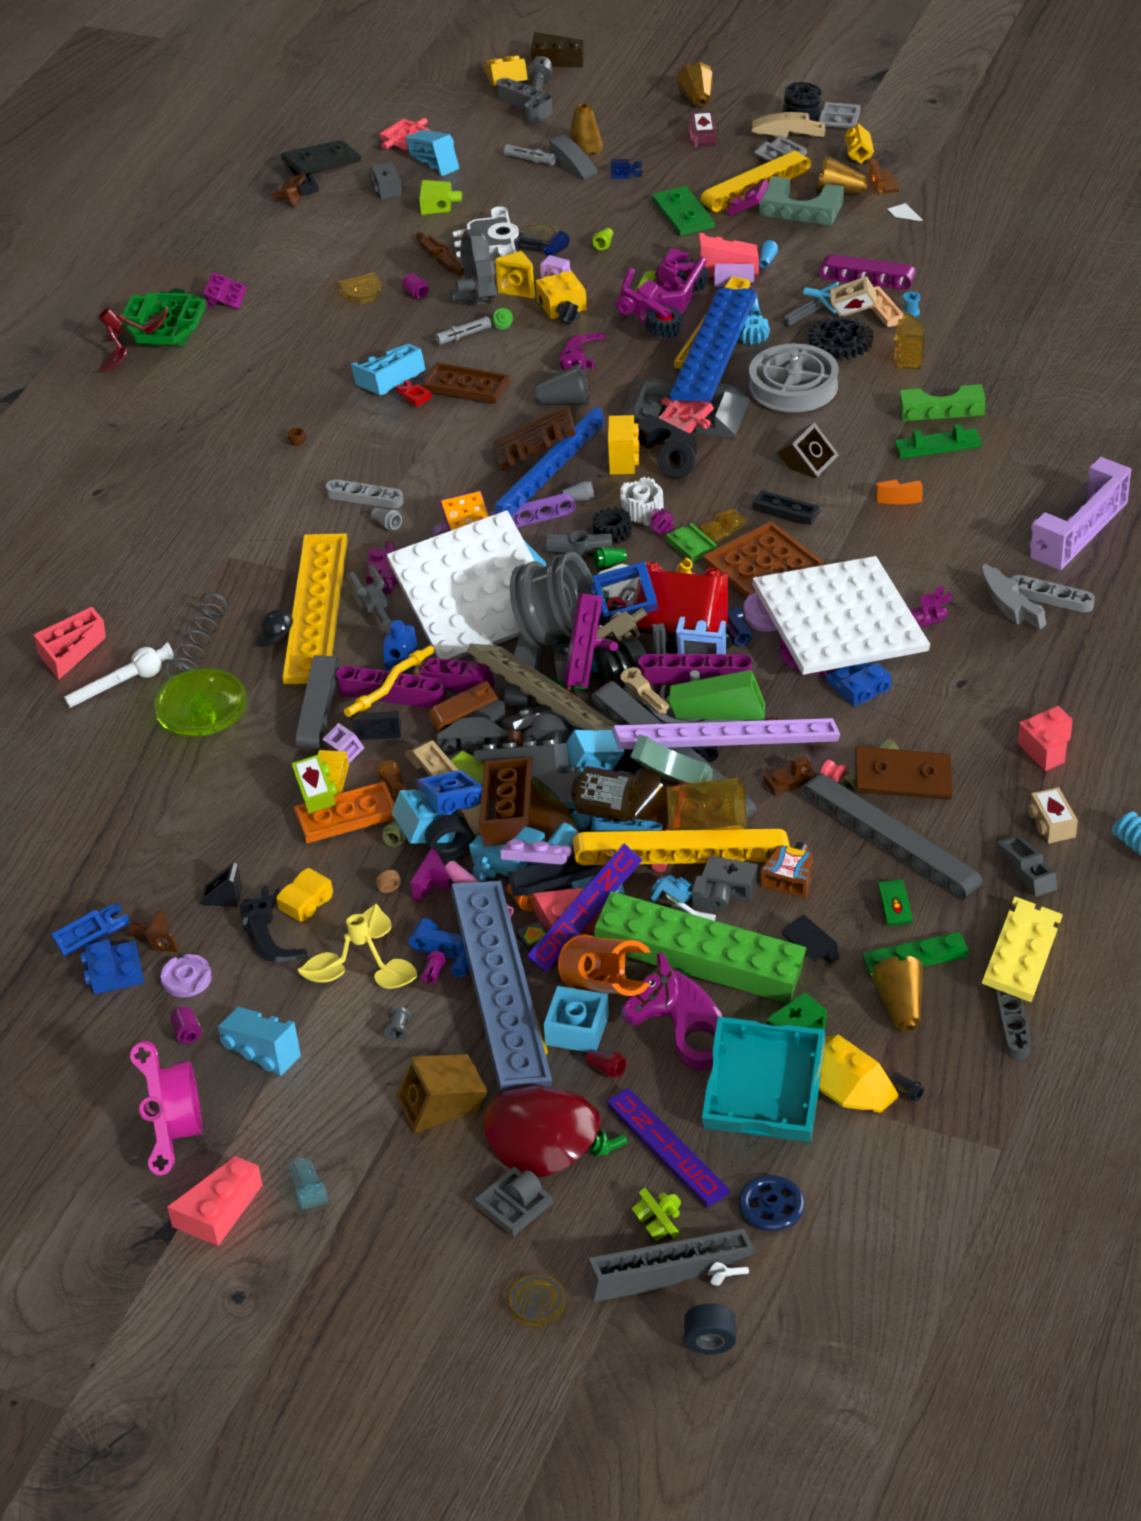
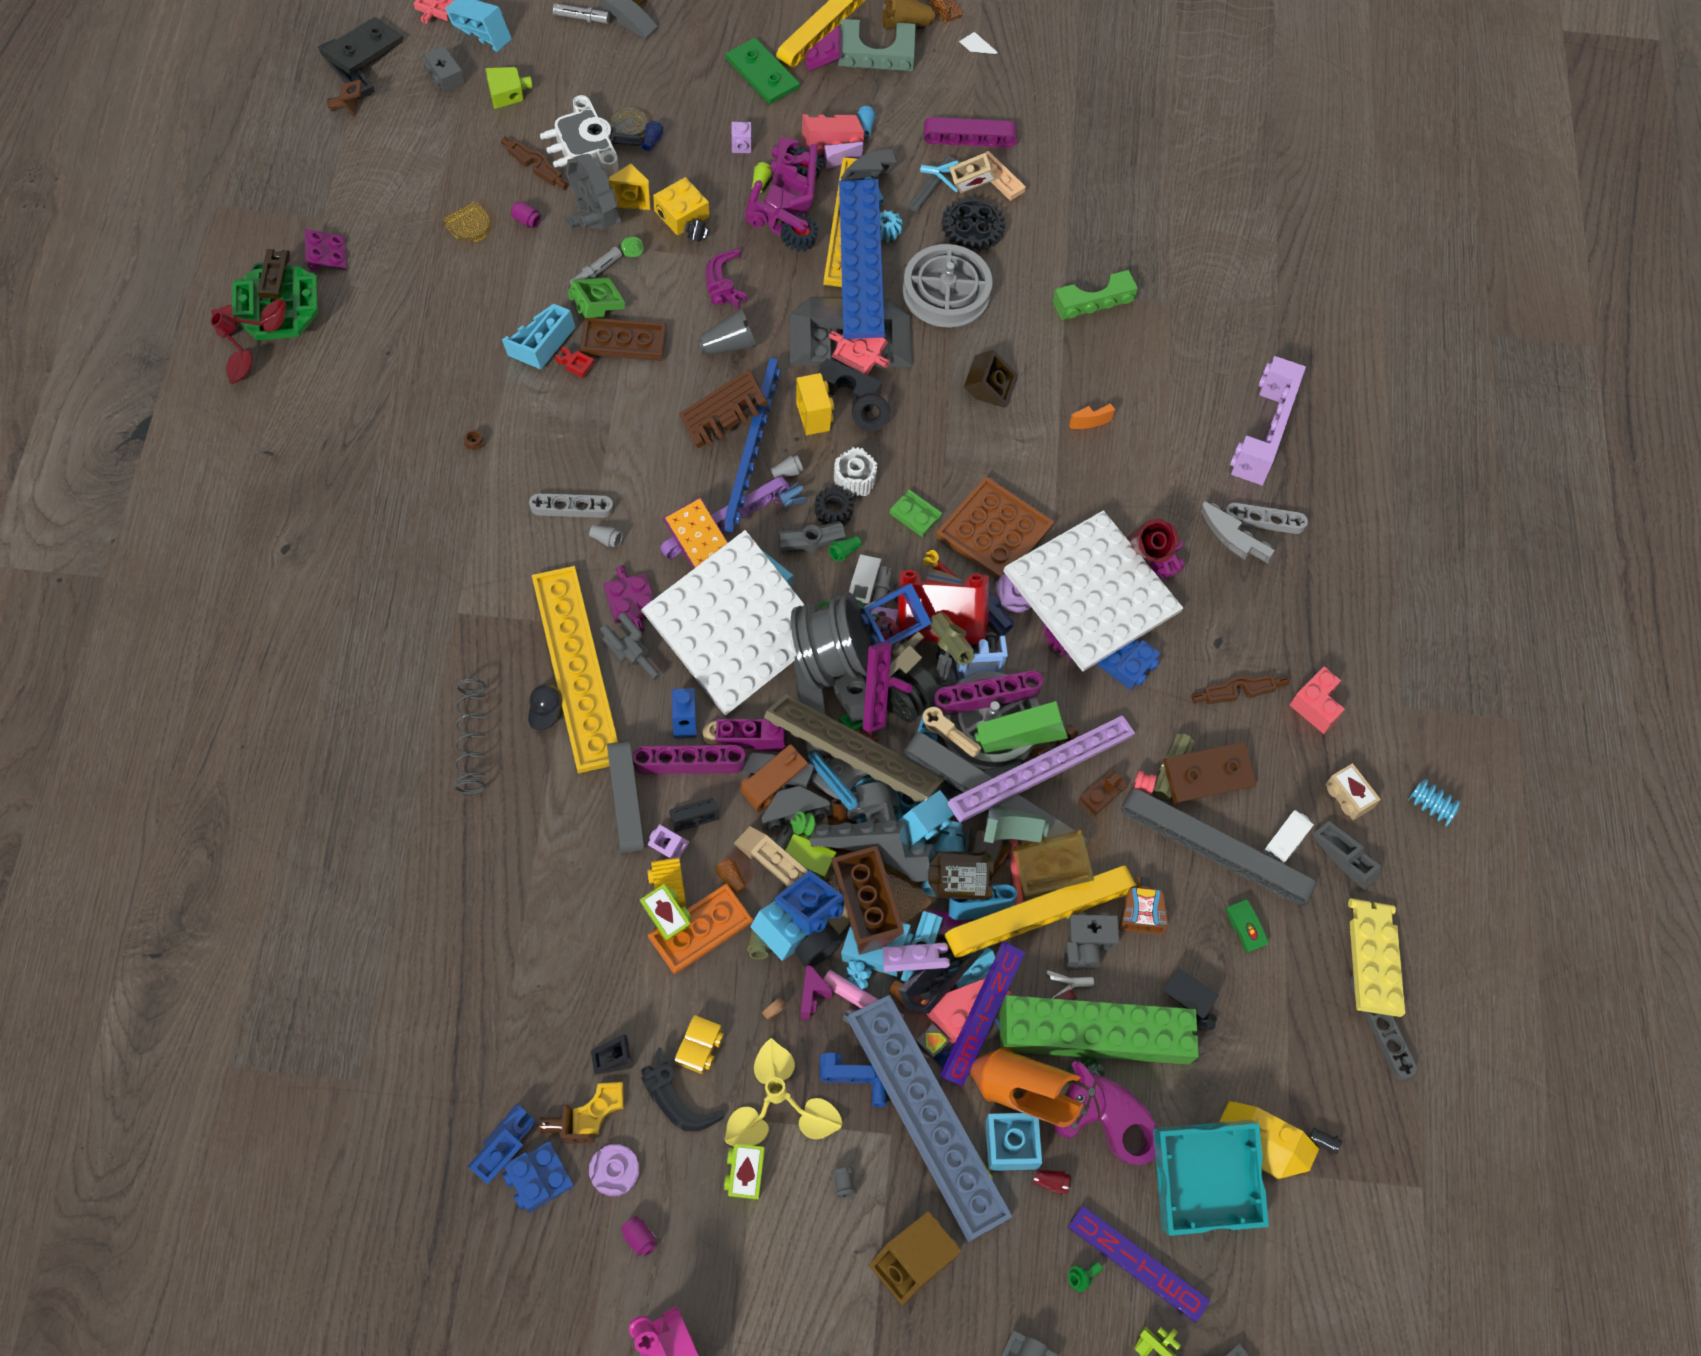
camera: 25 degrees left, 20 degrees up
coral wedge [34,607,106,680] -> none
white piece [64,642,174,708] -> none
clear neon green dish [155,668,247,737] -> none
medium azure wedge [218,1007,301,1076] -> none
yellow bar [344,645,435,717] -> none
magenta pin [421,951,446,984] -> none
dark red piece [484,1086,601,1177] -> none
lavender brick [540,255,571,279] -> none
lime cone [592,228,613,250] -> none
clear blue plate [611,159,643,179] -> none
magenta gear [648,508,675,535] -> none
dark azure bracket [650,875,693,904] -> none
clear yellow slope [699,509,747,542] -> none
dark blue plate [738,1175,805,1231] -> none
black plate [752,490,820,525] -> none
green brick [767,993,827,1029] -> none
green plate [862,932,969,978] -> none
pearl gold cone [871,956,923,1032] -> none
clear yellow slope [894,312,925,370] -> none
green hinge [894,424,981,459] -> none
dark azure bush [902,291,921,318] -> none
none -> dark brown plate [257,249,290,299]
none -> bright green plate [568,278,626,318]
none -> yellow tile [573,1082,624,1135]
none -> brick [724,1144,765,1199]
none -> lavender brick [732,122,751,153]
none -> flat silver piece [774,482,807,509]
none -> bright green wheel [791,811,817,836]
none -> dark azure axle [807,751,859,810]
none -> dark grey slope [841,149,897,181]
none -> olive piece [930,612,975,666]
none -> dark red cone [1127,519,1179,562]
none -> reddish brown piece [1191,675,1289,704]
none -> black plant [1196,1014,1217,1030]
none -> white slope [1263,810,1314,864]

